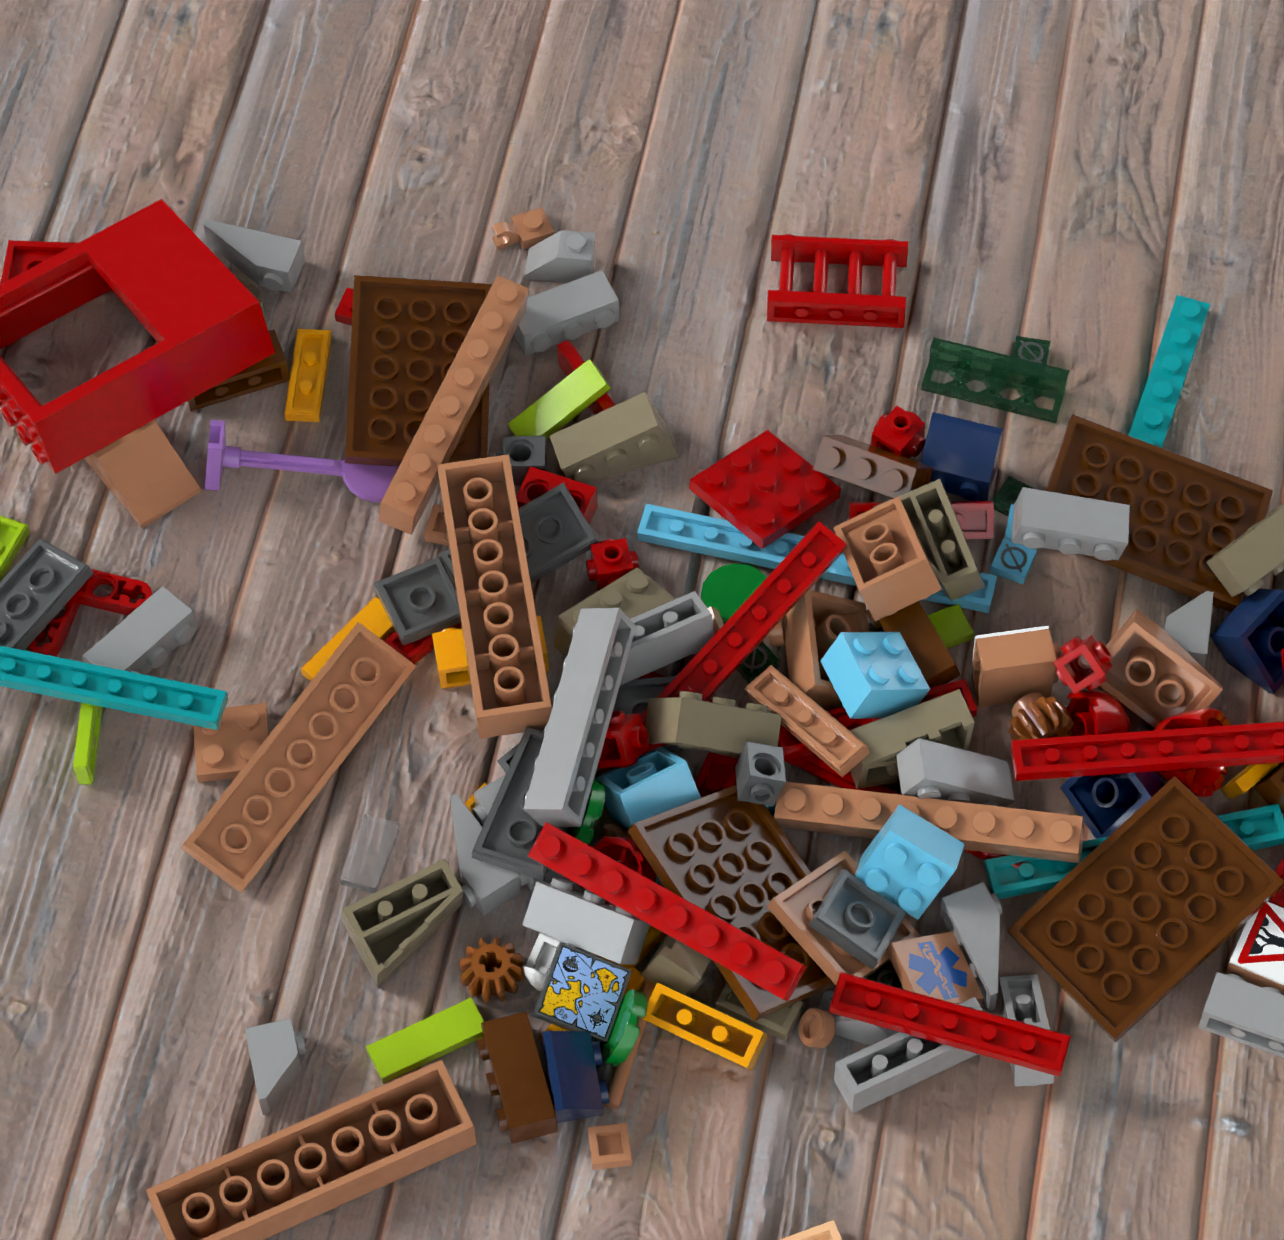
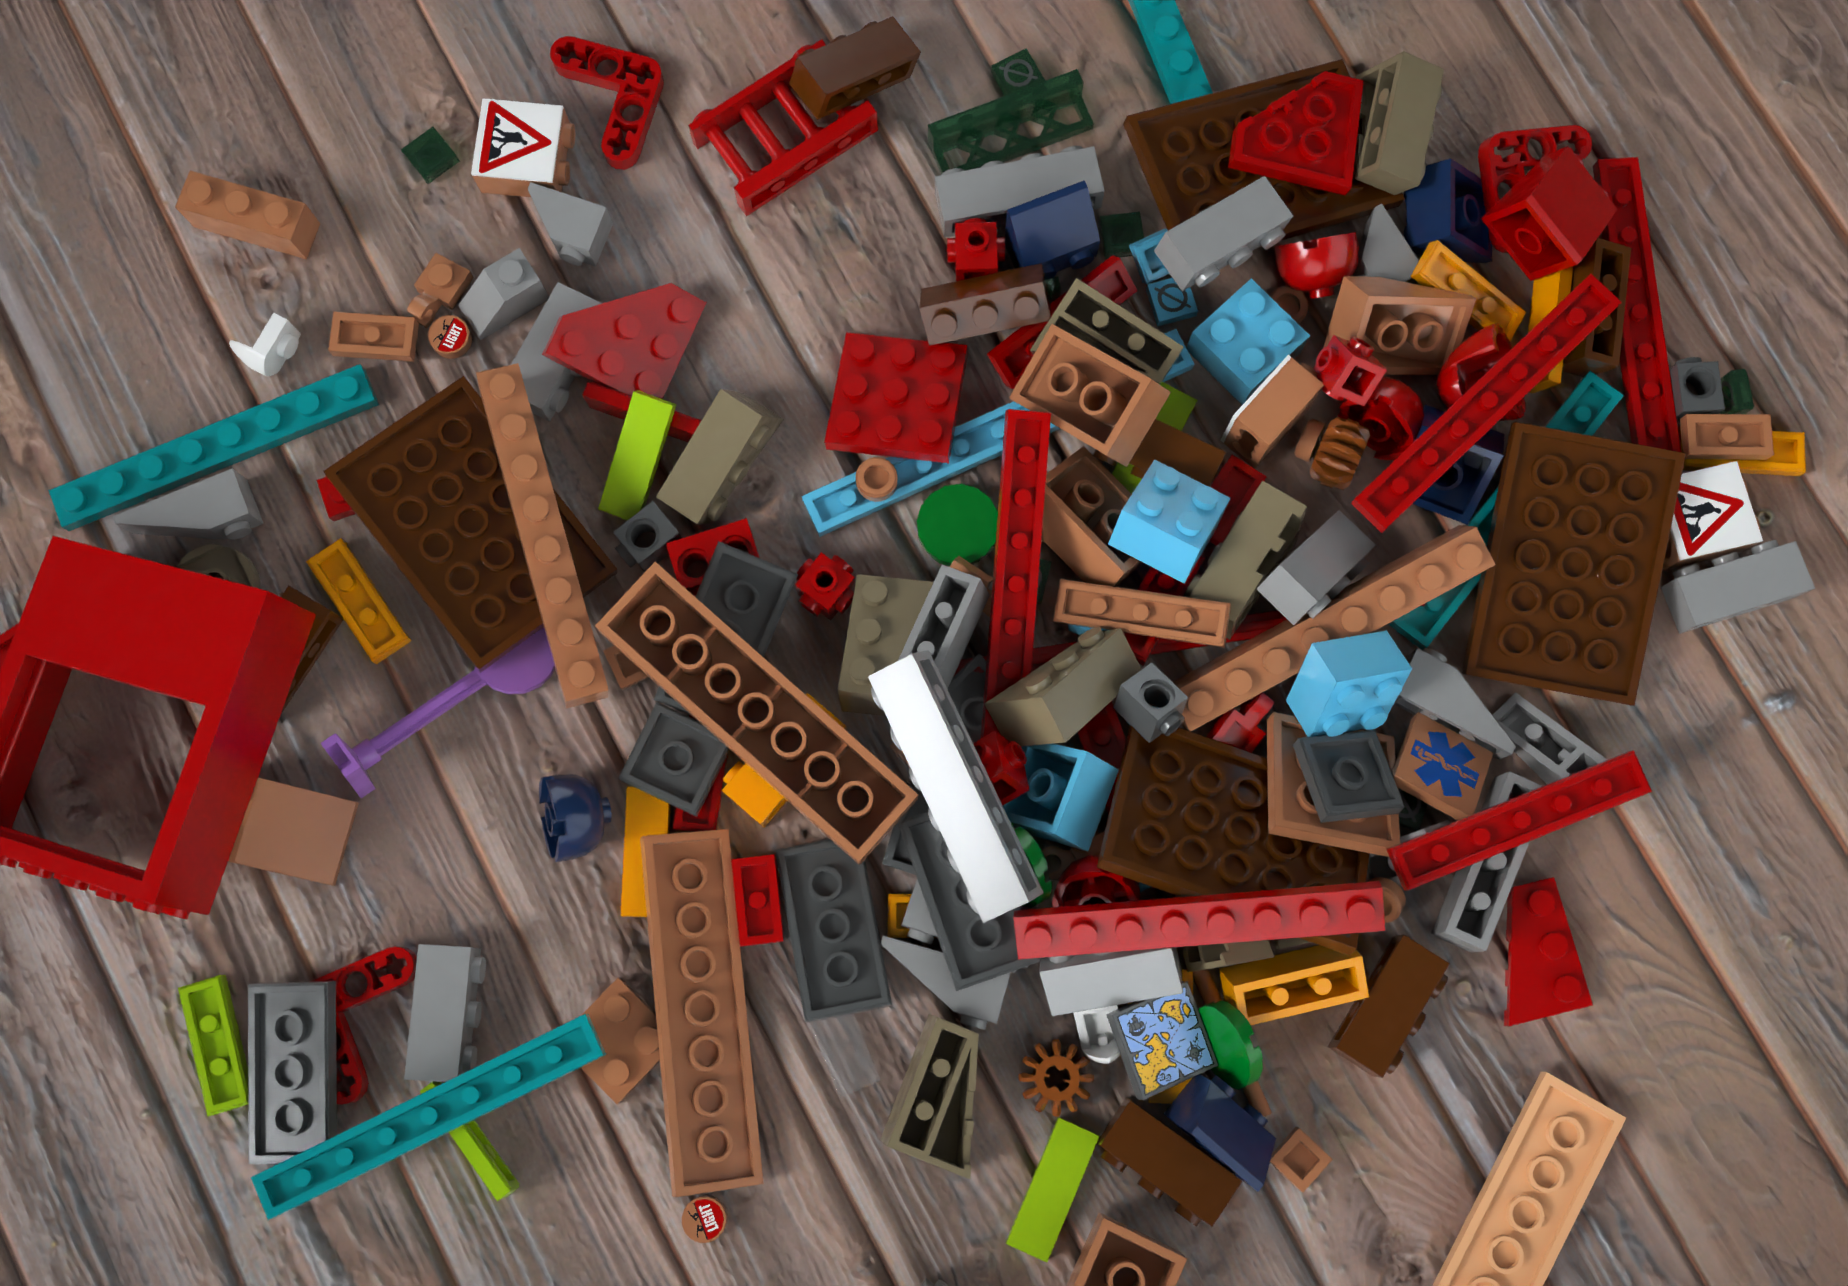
camera: 40 degrees left, 20 degrees up
none -> teal plate [48,364,379,531]
none -> nougat brick [175,171,321,259]
none -> white plate [229,313,301,376]
none -> nougat plate [328,312,419,362]
none -> clear green tile [401,126,460,184]
none -> tile [428,315,472,359]
none -> piece [471,98,576,197]
none -> light grey slope [528,182,613,266]
none -> dark blue cylinder [539,774,612,862]
none -> red plate [542,283,707,399]
none -> red beam [550,36,664,170]
none -> tile [682,1195,728,1243]
none -> red plate [731,854,785,947]
none -> dark grey tile [775,839,892,1023]
none -> reddish brown brick [789,16,921,120]
none -> nougat tile [856,457,898,502]
none -> light grey brick [935,146,1105,238]
none -> medium azure brick [1186,278,1310,405]
none -> red plate [1206,692,1274,753]
none -> red plate [1228,71,1364,195]
none -> nougat tile [1270,286,1308,325]
none -> red cylinder [1274,232,1359,299]
none -> reddish brown brick [1328,934,1450,1078]
none -> light orange tile [1410,240,1527,341]
none -> red wing [1504,877,1593,1027]

